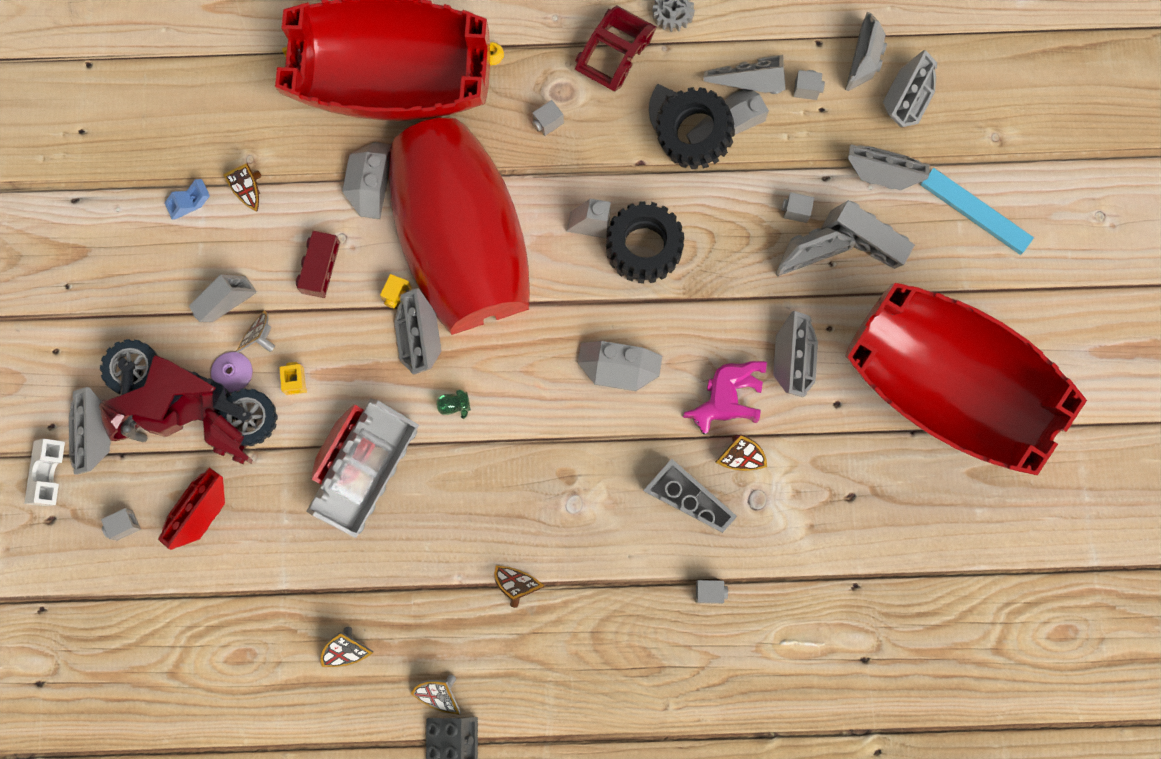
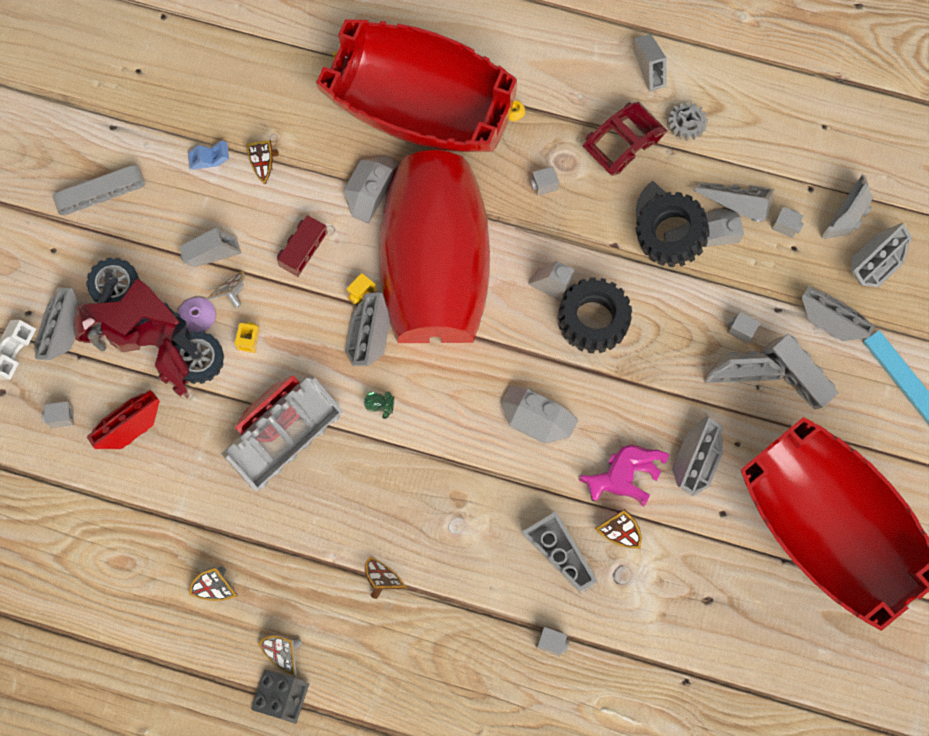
camera: 15 degrees right, 5 degrees down
none -> light grey beam [53,165,145,215]

